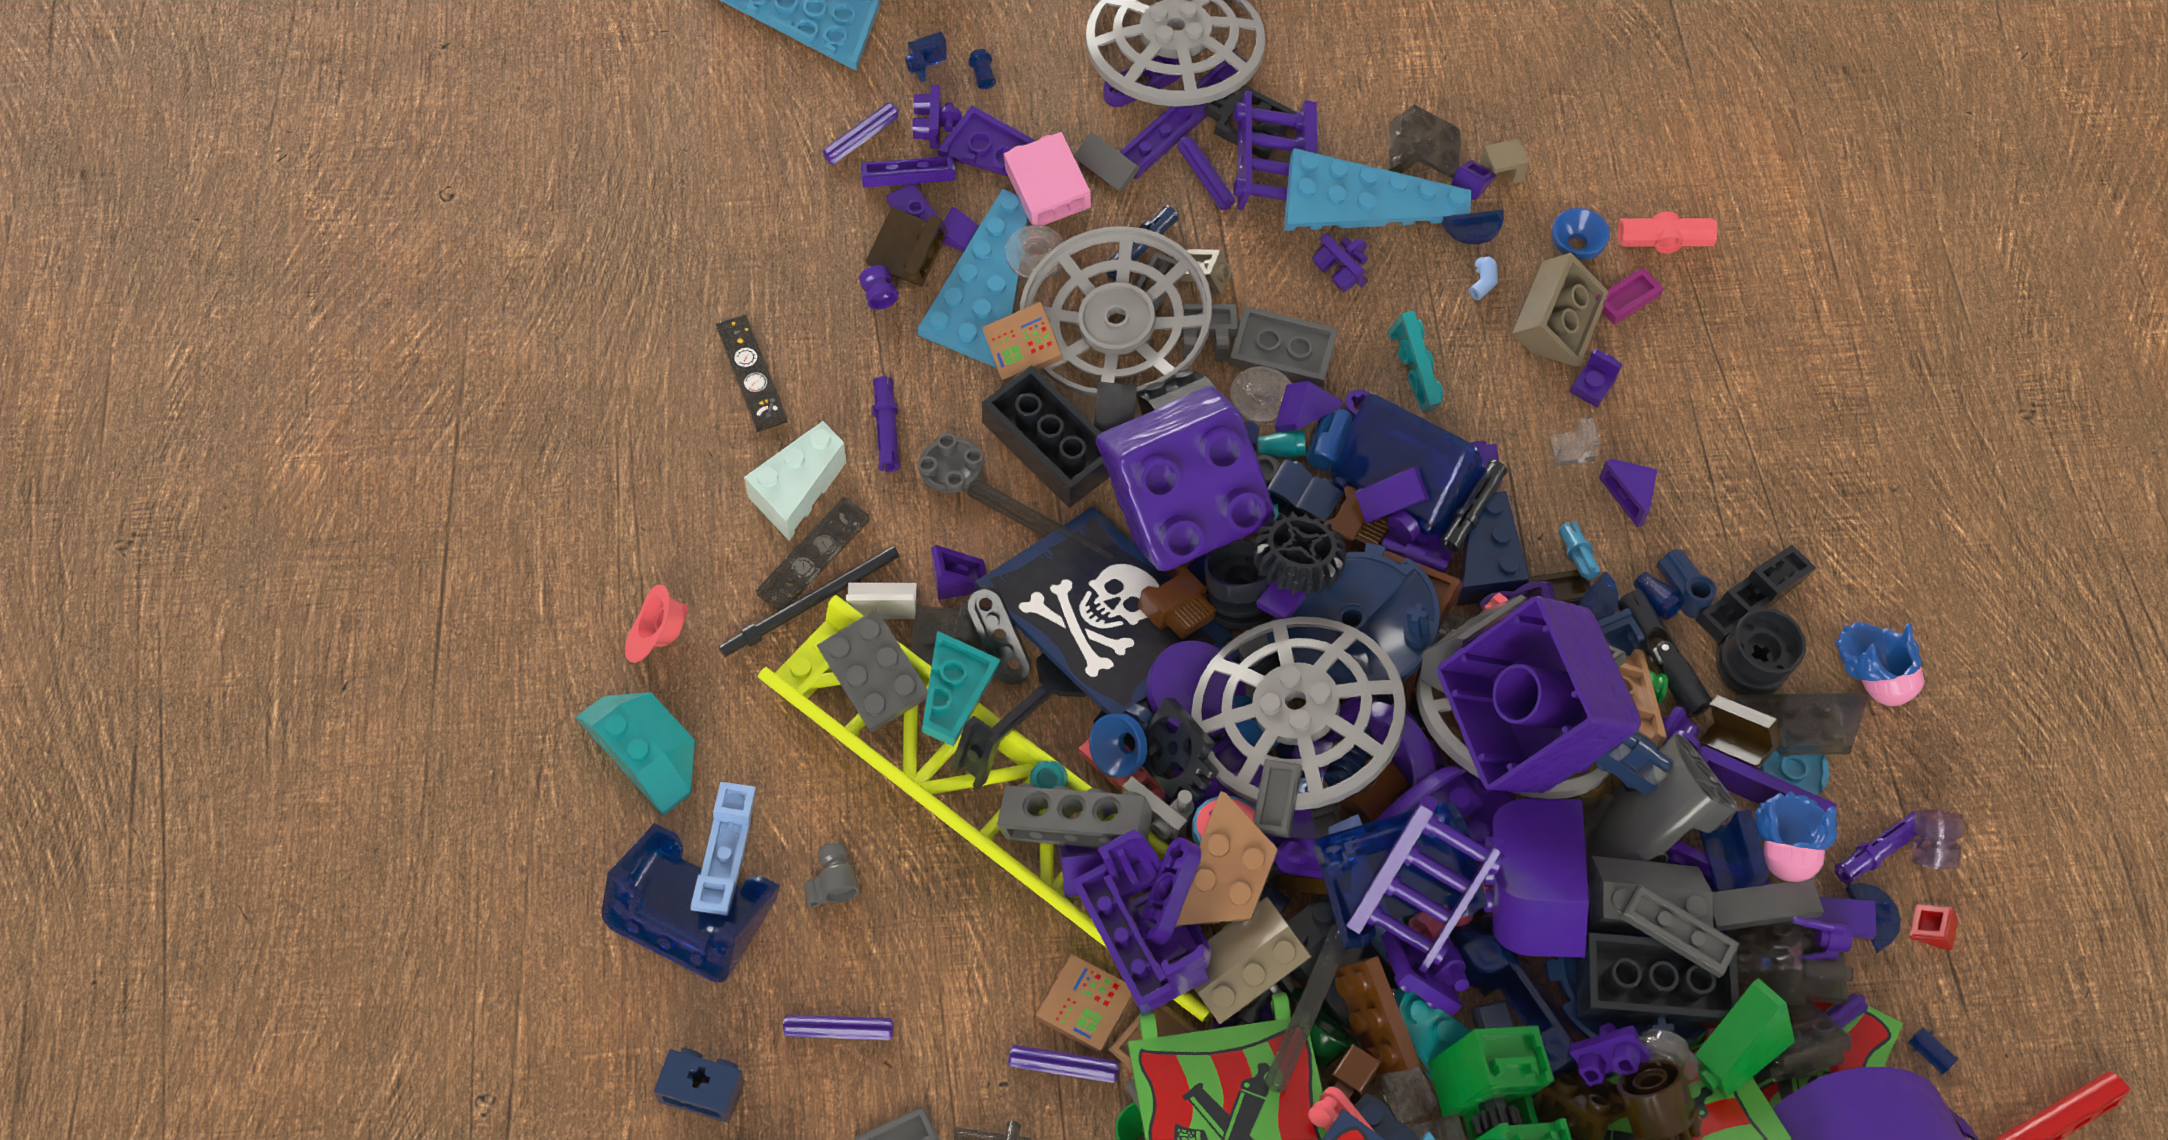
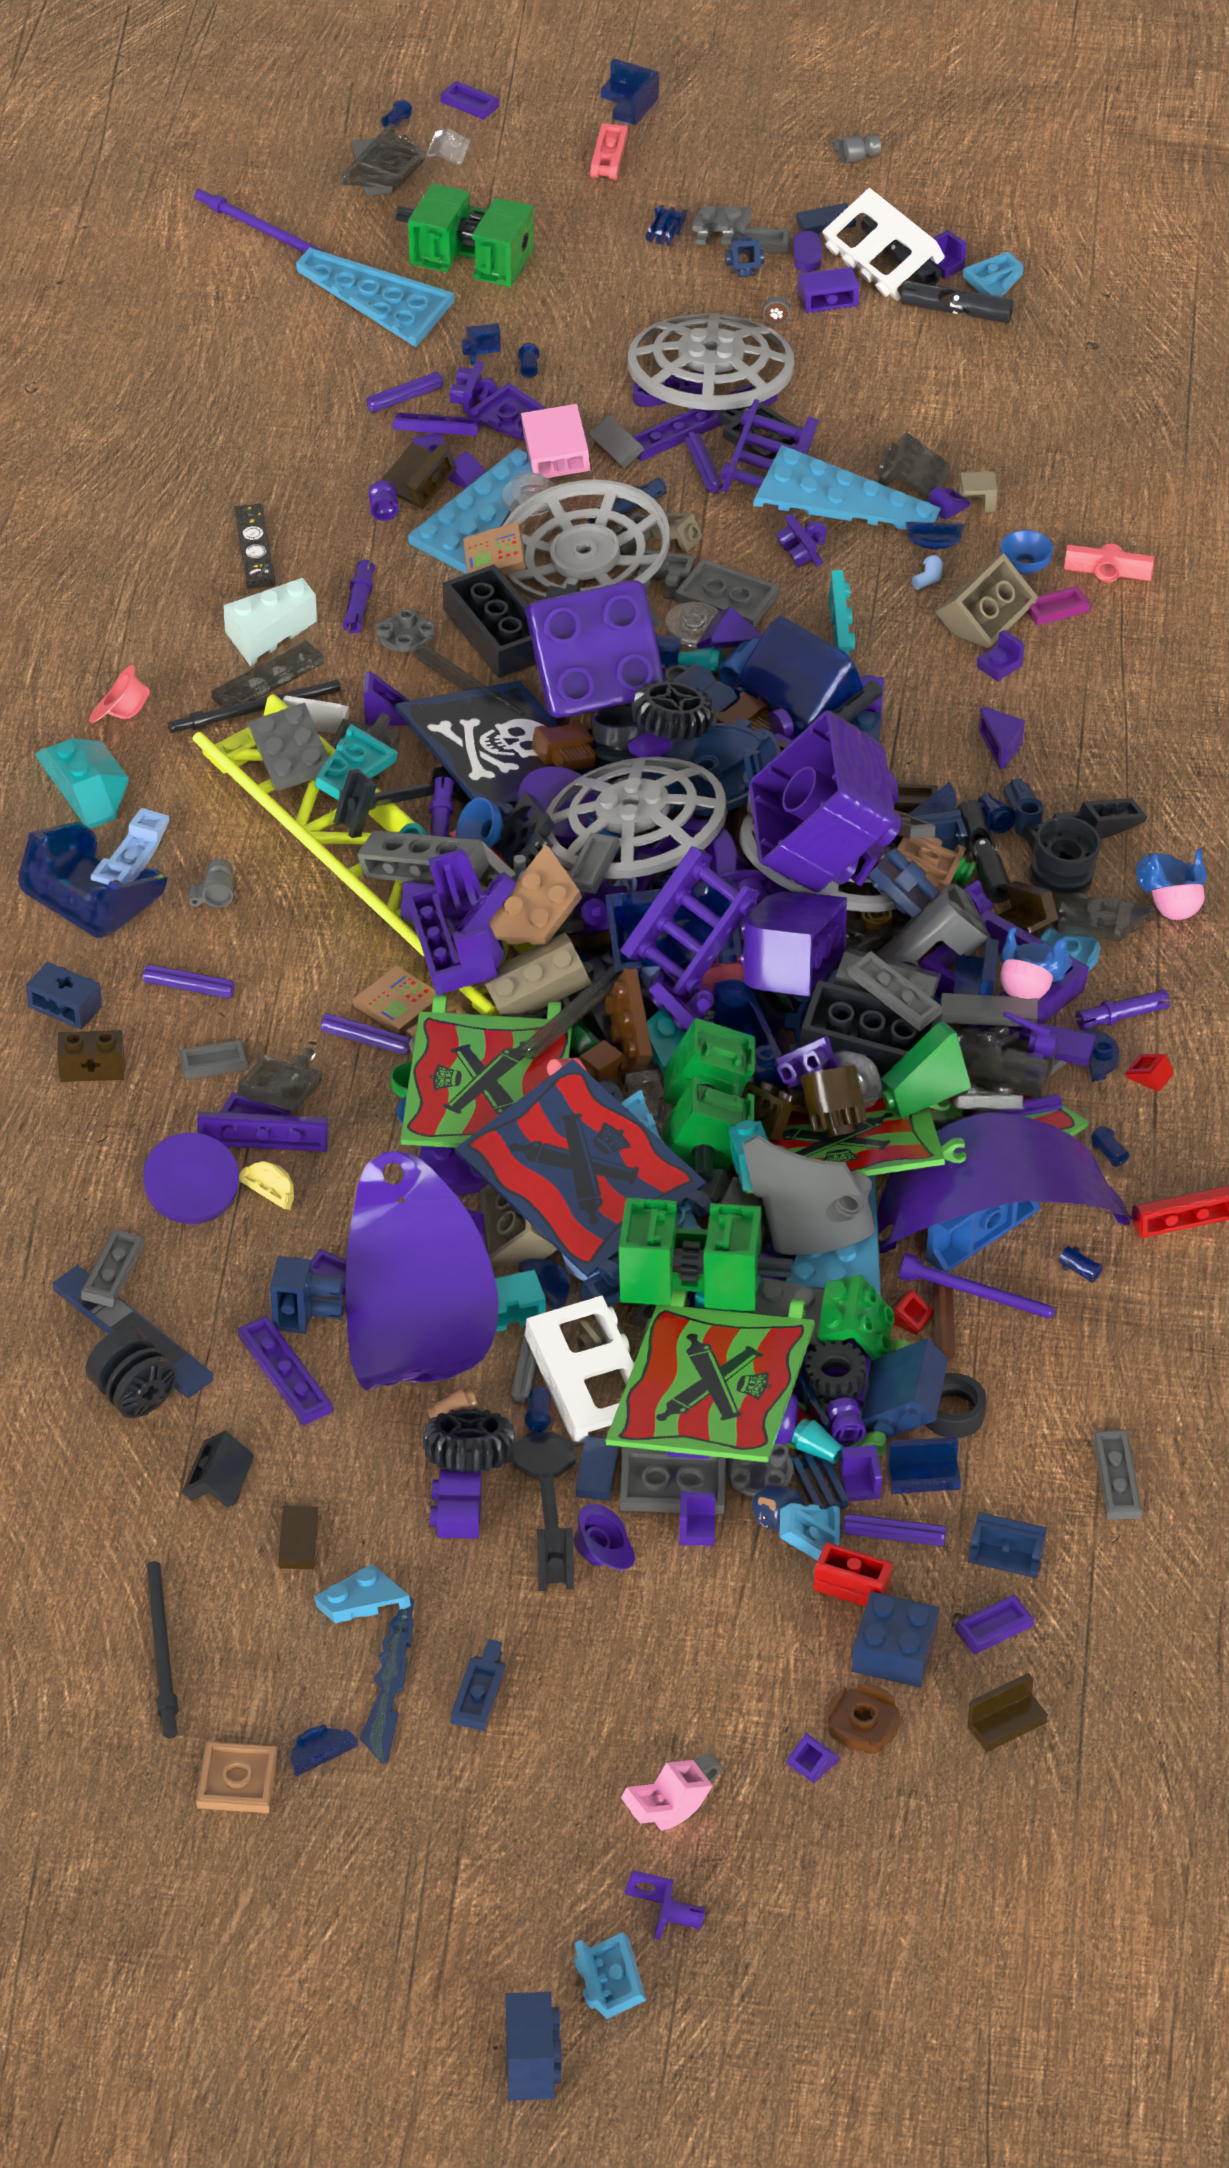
camera: 15 degrees right, 15 degrees down
black plate [968,586,1031,685] -> none
dark purple tile [1355,467,1429,523] -> none
clear panel [1549,417,1601,466] -> none
dark azure axle [1558,521,1600,581] -> none
wheel [1912,809,1964,869] -> none
none -> dark purple pin [430,777,454,837]

